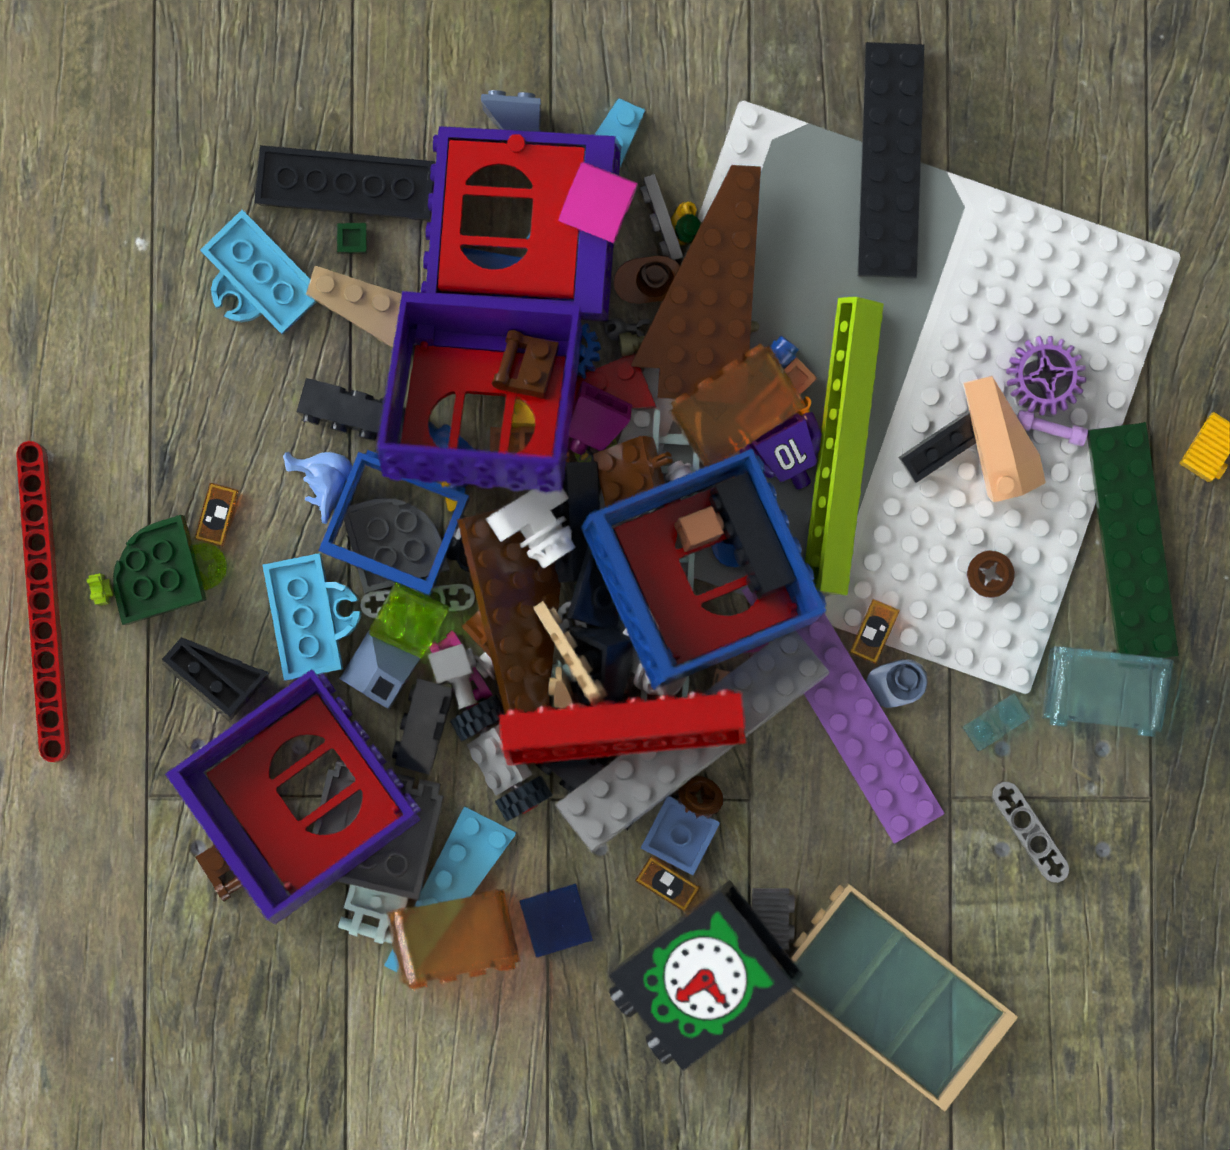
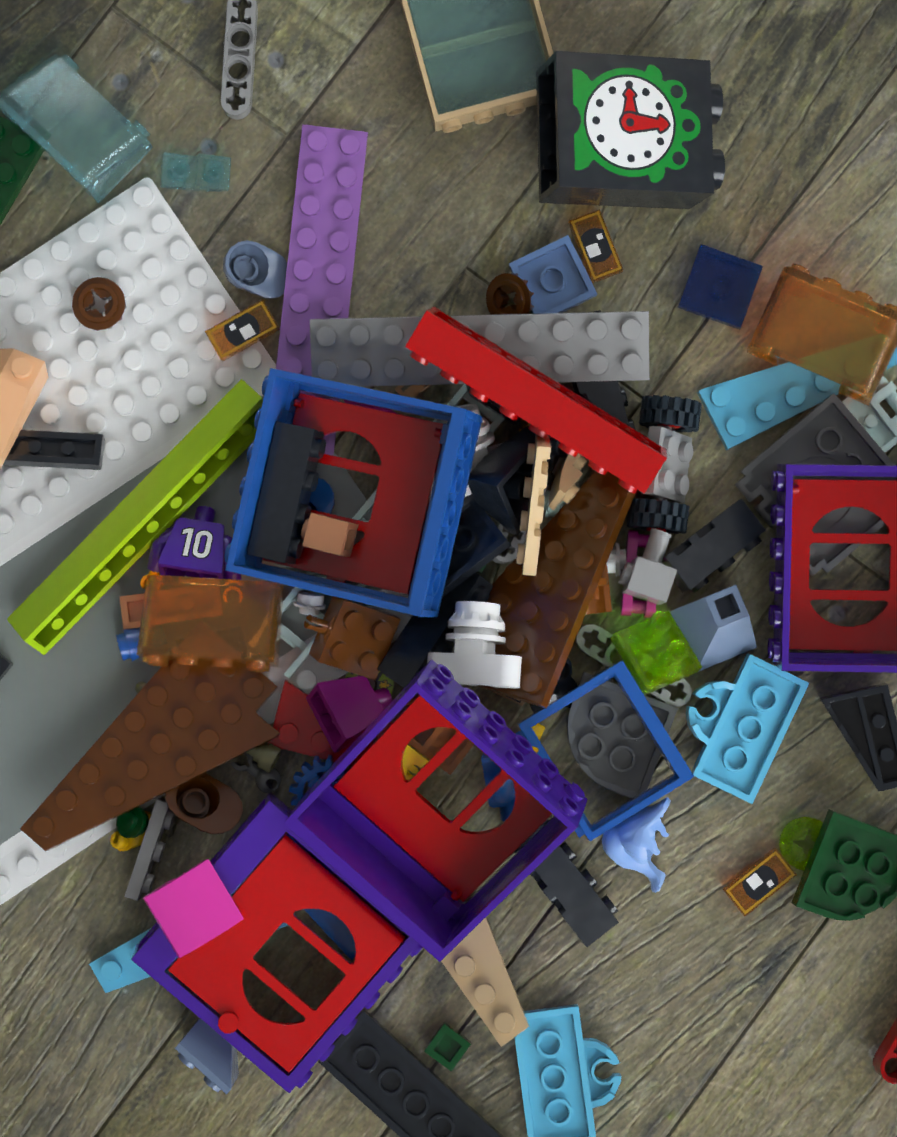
camera: 140 degrees left, 0 degrees up
reddish brown plate [492,330,559,399] -> none
flat silver brick [752,888,795,949] -> none

